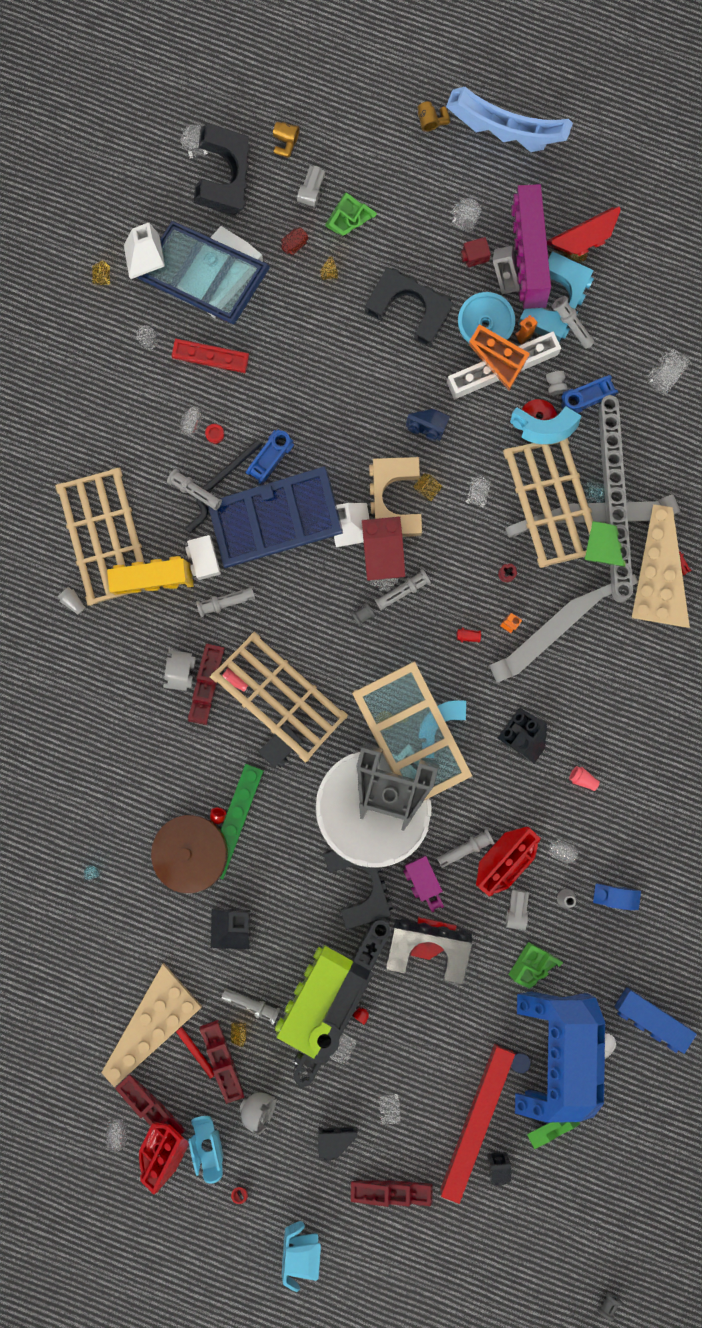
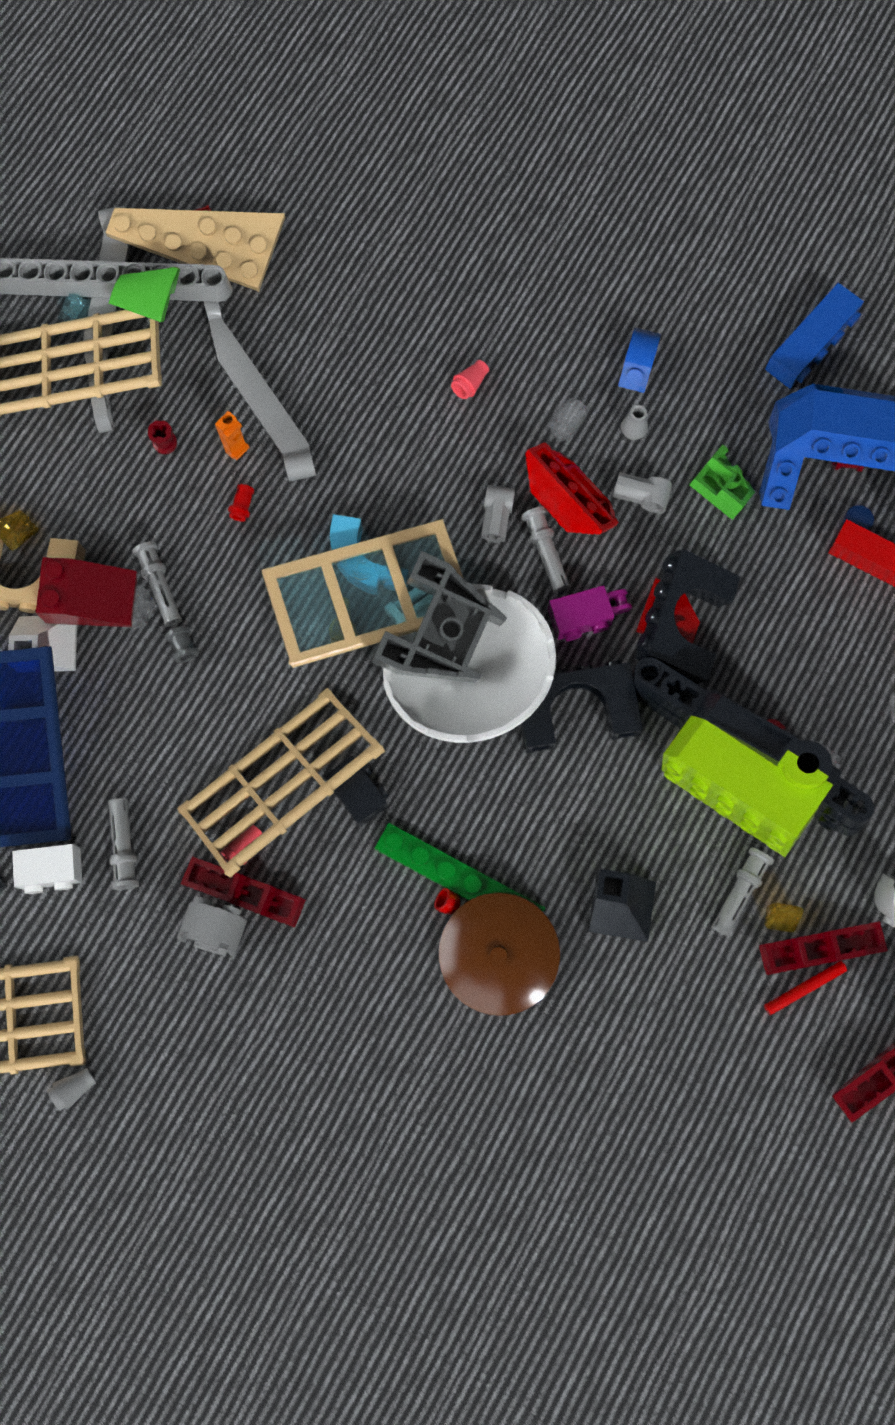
camera: 85 degrees left, 10 degrees down
clear light blue hinge [84,866,100,880] -> none
tan wing [101,963,202,1087] -> none
yellow wedge [107,556,194,595] -> none
clear brick [465,476,491,507] -> none
black slope [497,708,547,764] -> none
none -> light grey piece [482,485,515,543]

